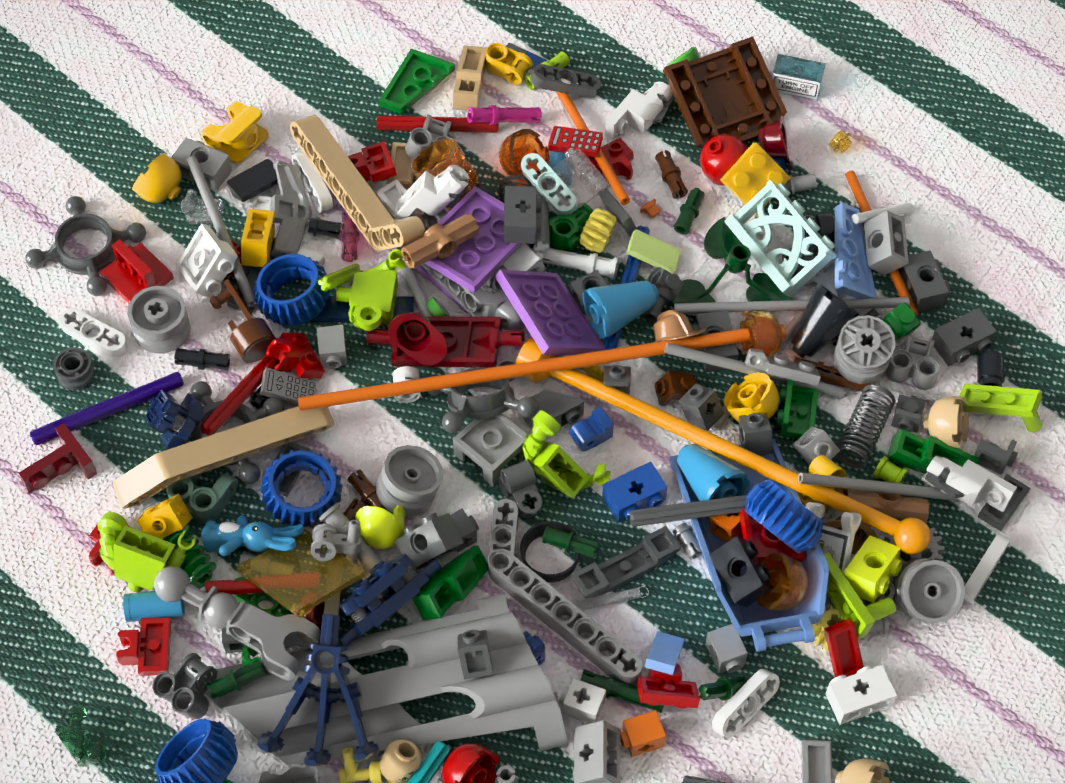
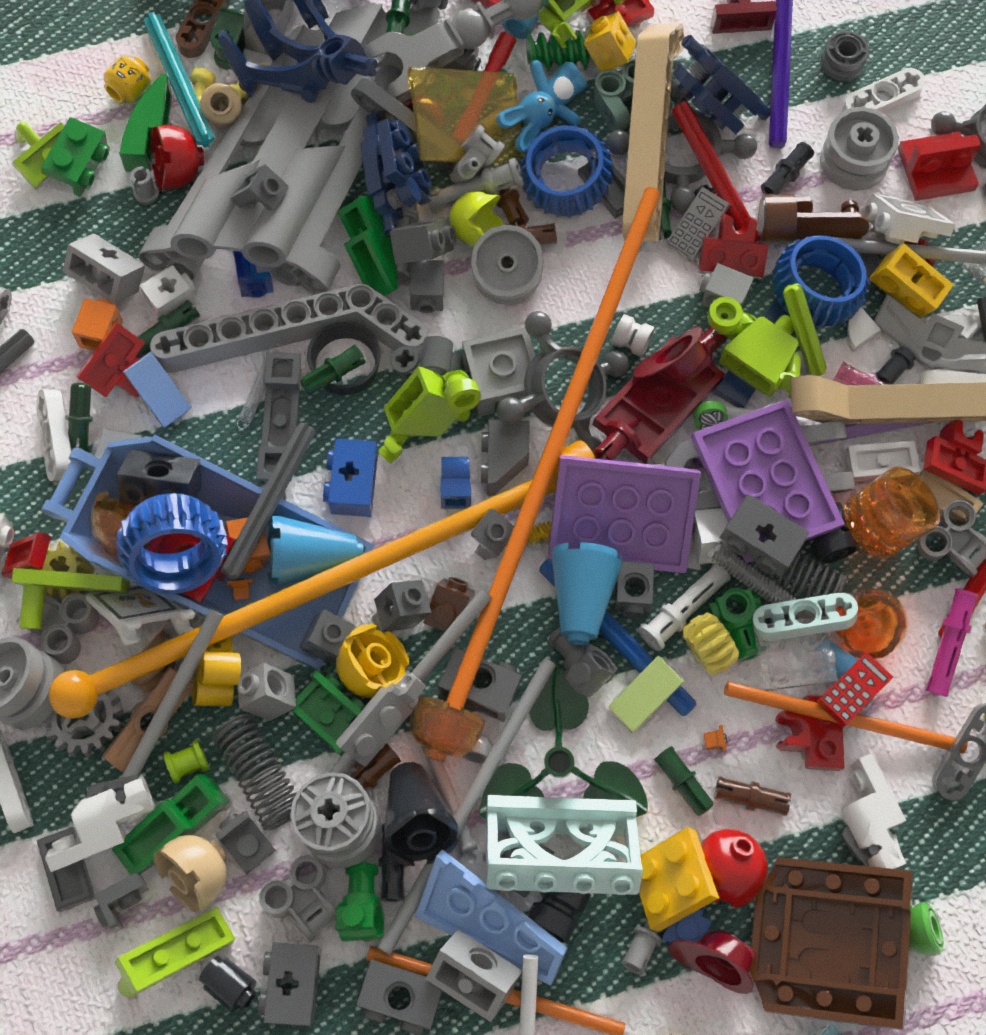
camera: 120 degrees right, 10 degrees up
white plate [394,165,469,220] -> none
medium nougat piece [401,214,479,269] -> none
dark grey tile [597,188,637,237] -> none
medium nougat piece [653,310,706,343] -> none
neon yellow brick [844,535,903,603] -> none
white piece [872,378,946,403] -> none

